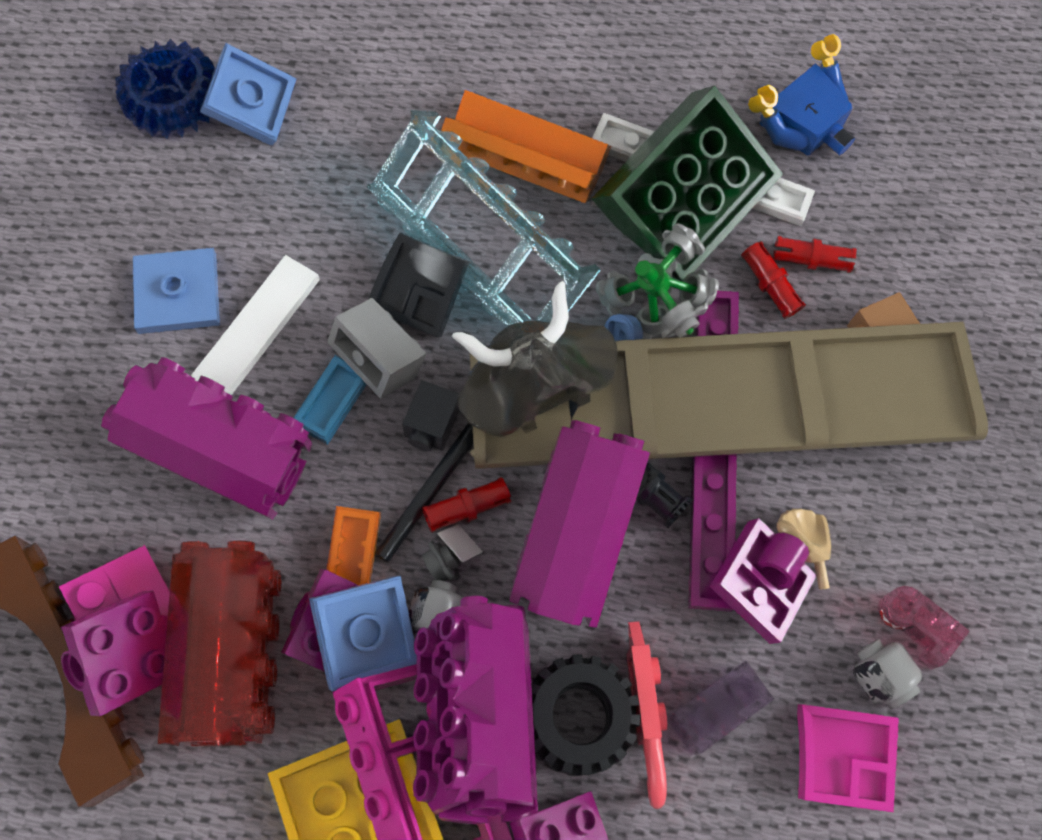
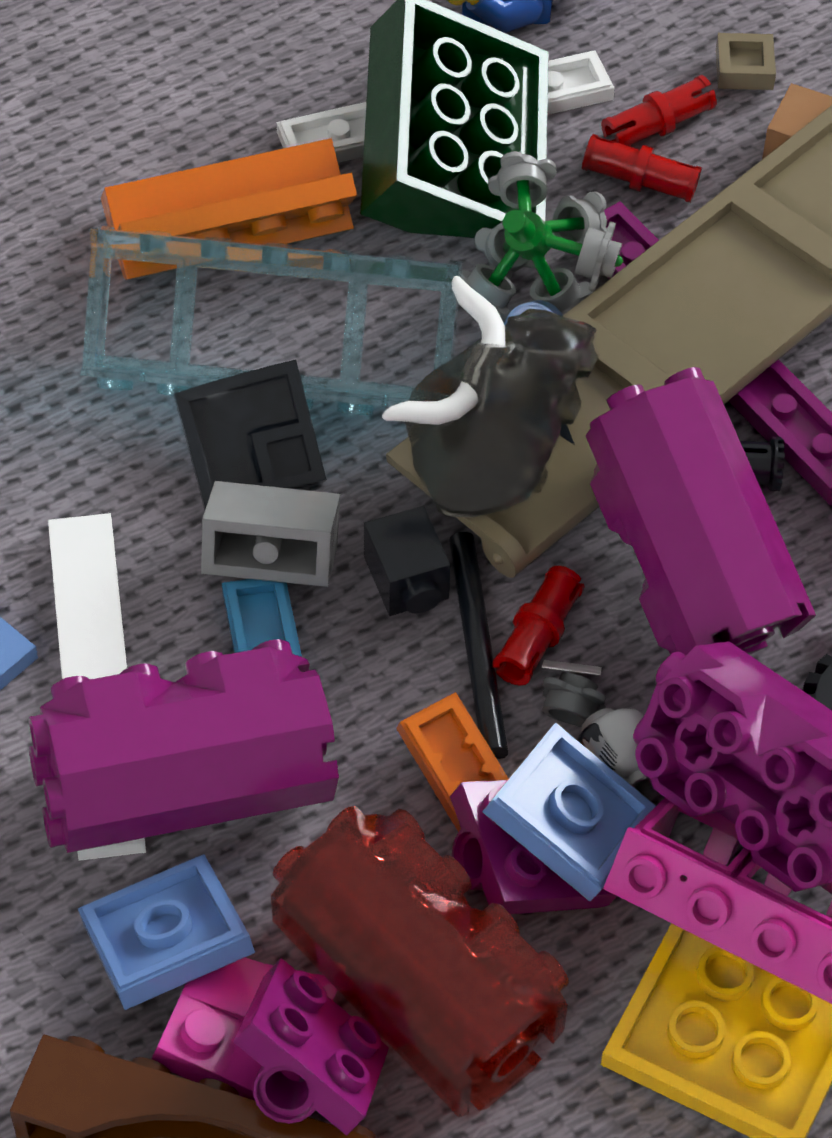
camera: 35 degrees left, 15 degrees down
none -> medium blue plate [78,854,255,1010]
none -> dark tan plate [716,33,776,90]

